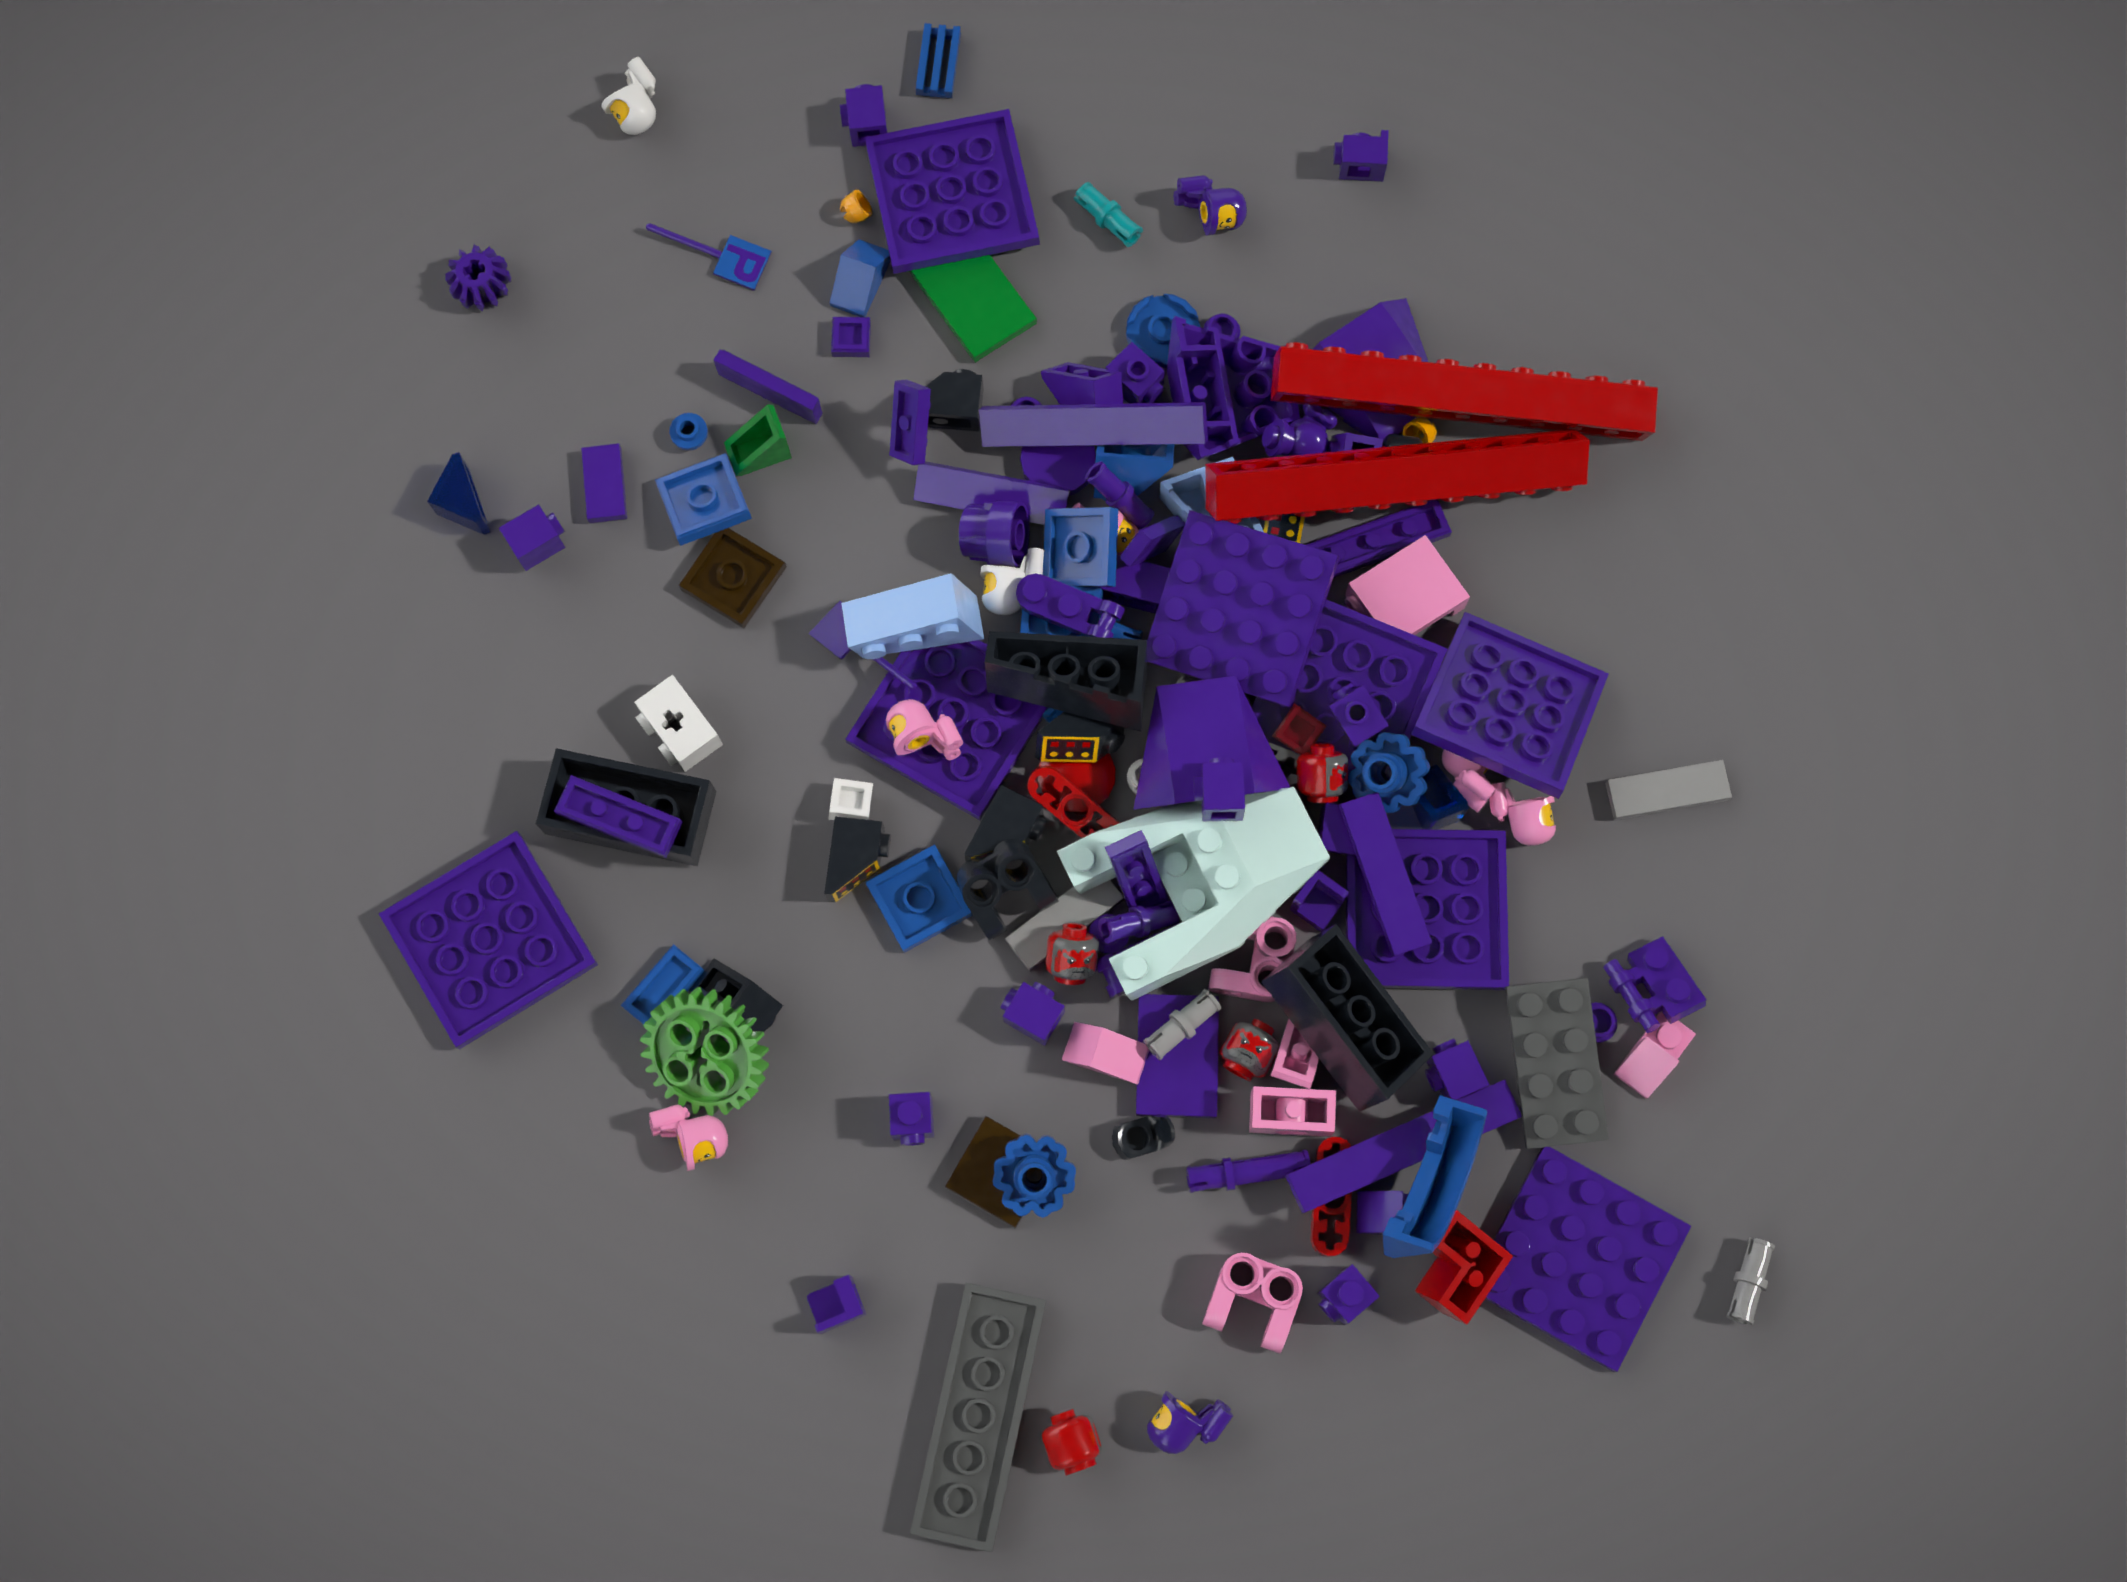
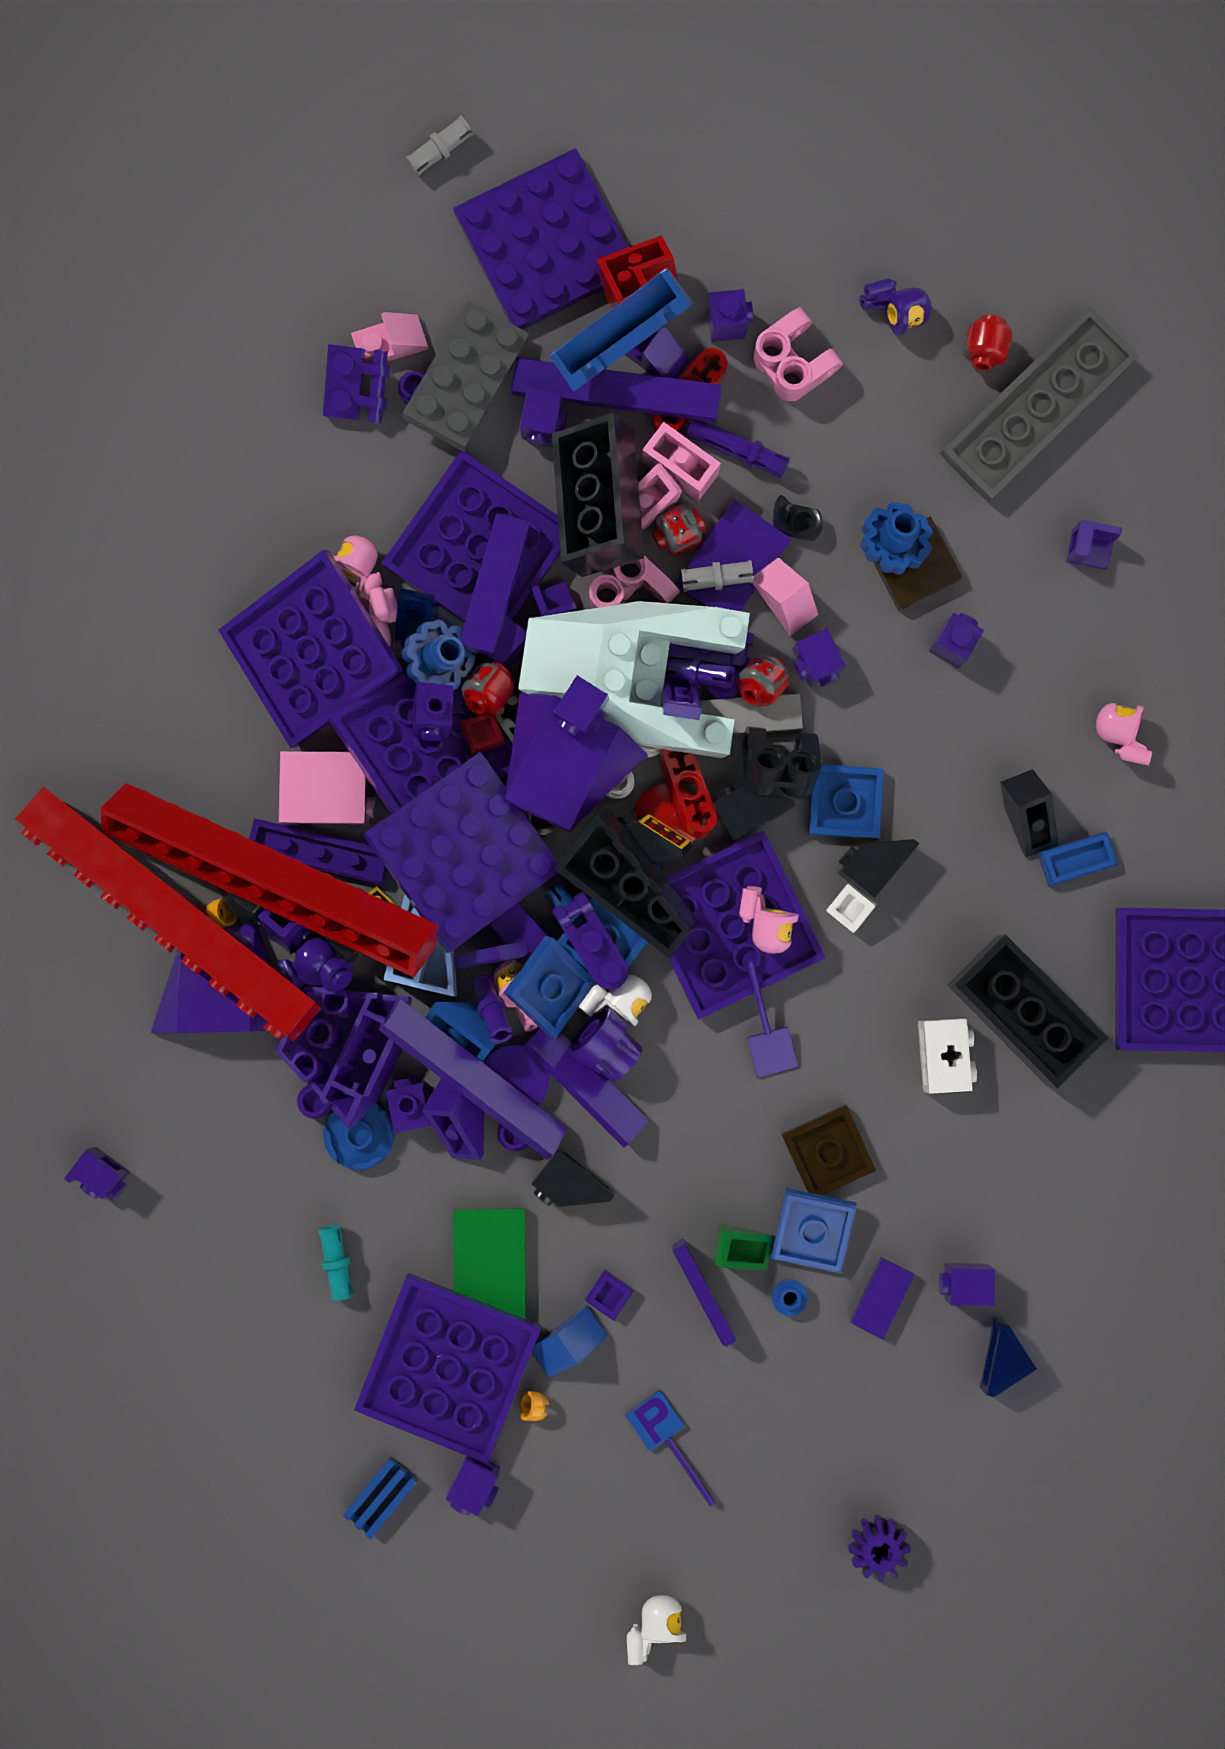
camera: 150 degrees left, 10 degrees up
dark purple tile [554,775,682,858] -> none
bright green gear [640,987,769,1116] -> none
light blue wedge [841,573,984,659] -> none
dark purple plate [889,379,931,465] -> none
dark purple piece [1173,175,1247,236] -> none
light grey tile [1605,760,1732,821] -> none

